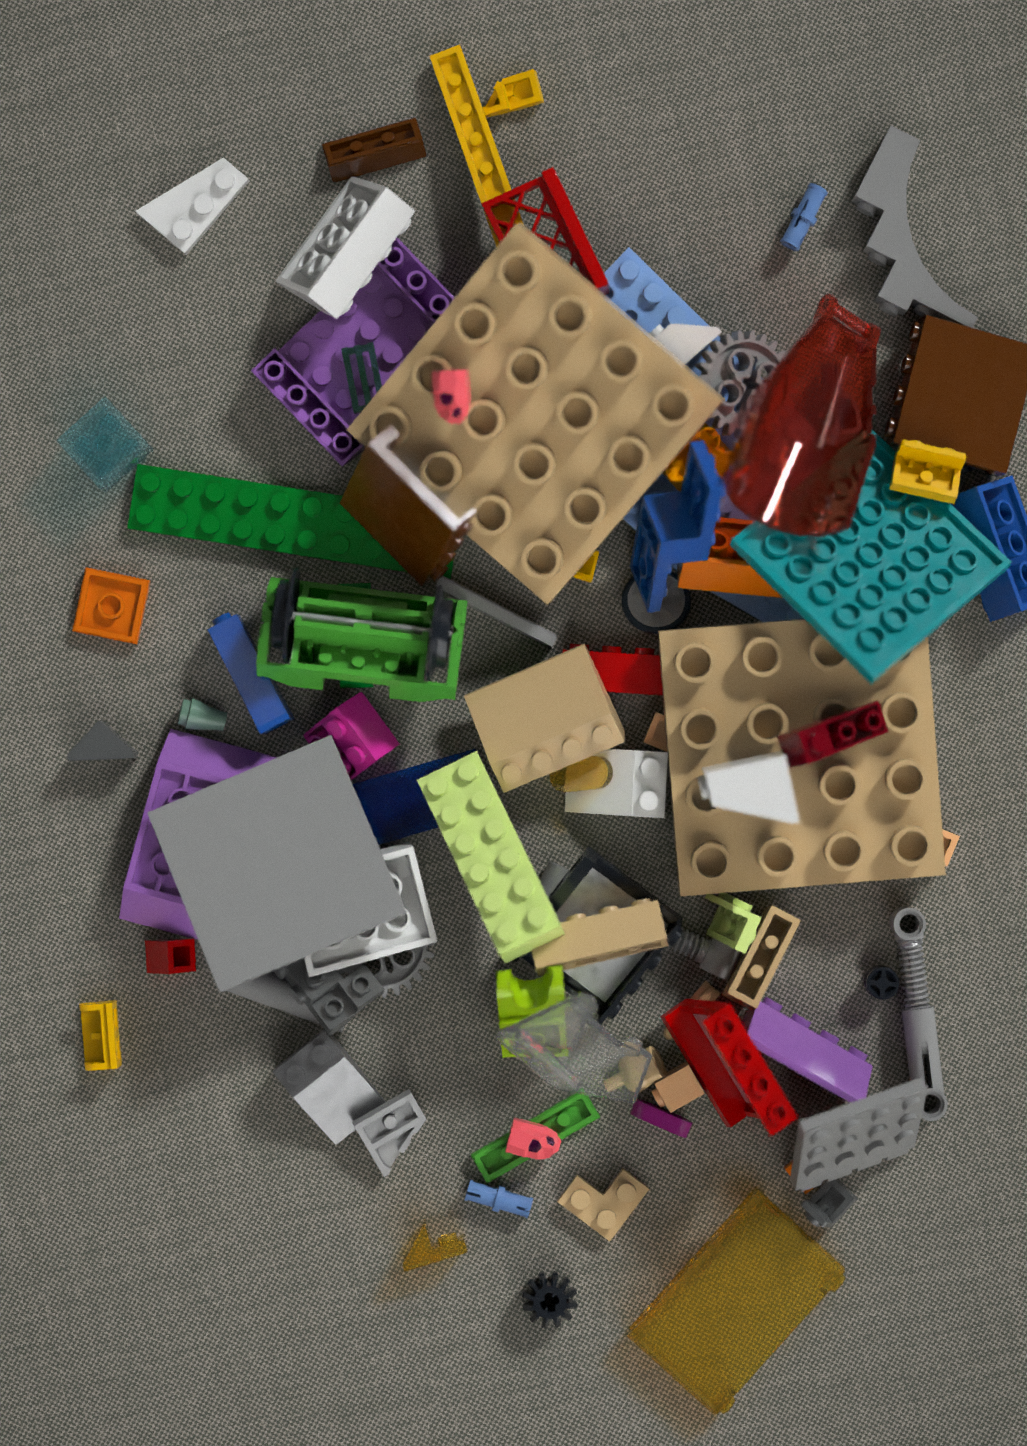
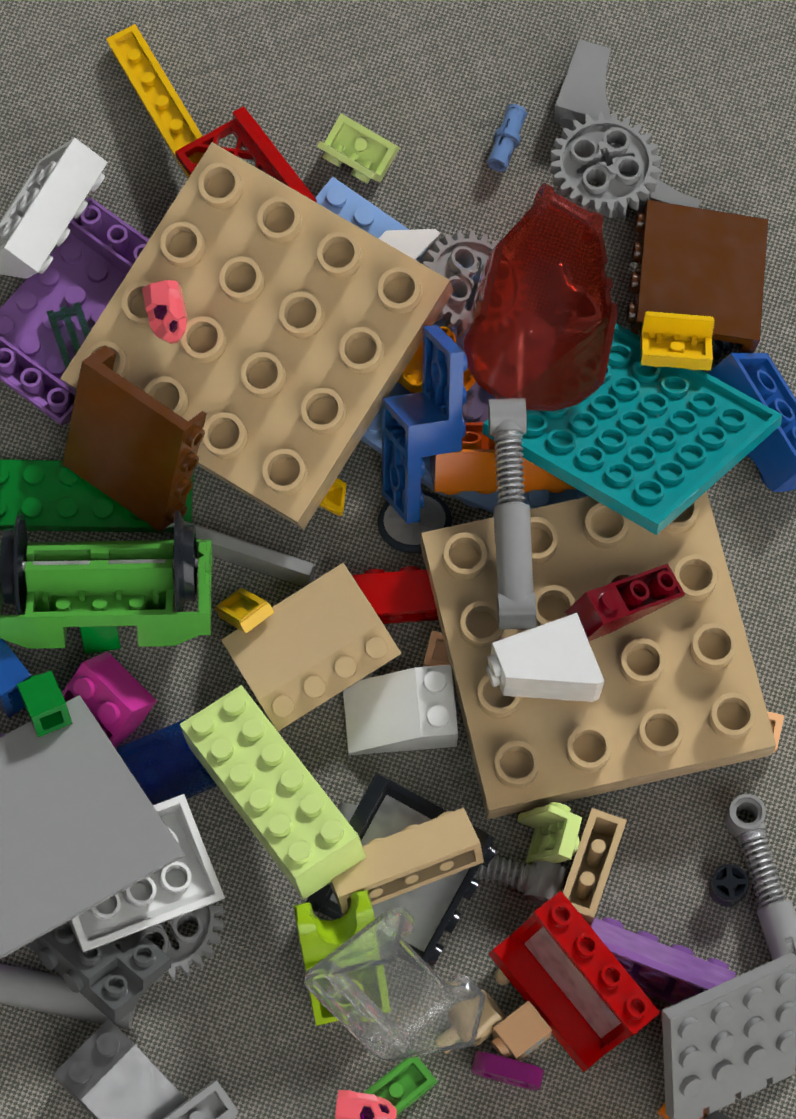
camera: 10 degrees left, 20 degrees down
reddish brown slope [322,117,426,182] -> none
yellow slope [483,69,544,118] -> none
clear yellow tile [550,756,613,792] -> none
none -> green brick [17,671,73,738]
none -> yellow tile [214,588,274,633]
none -> yellowish green bracket [317,113,400,184]
none -> light grey piece [488,398,537,630]
none -> light grey gear [550,112,661,218]

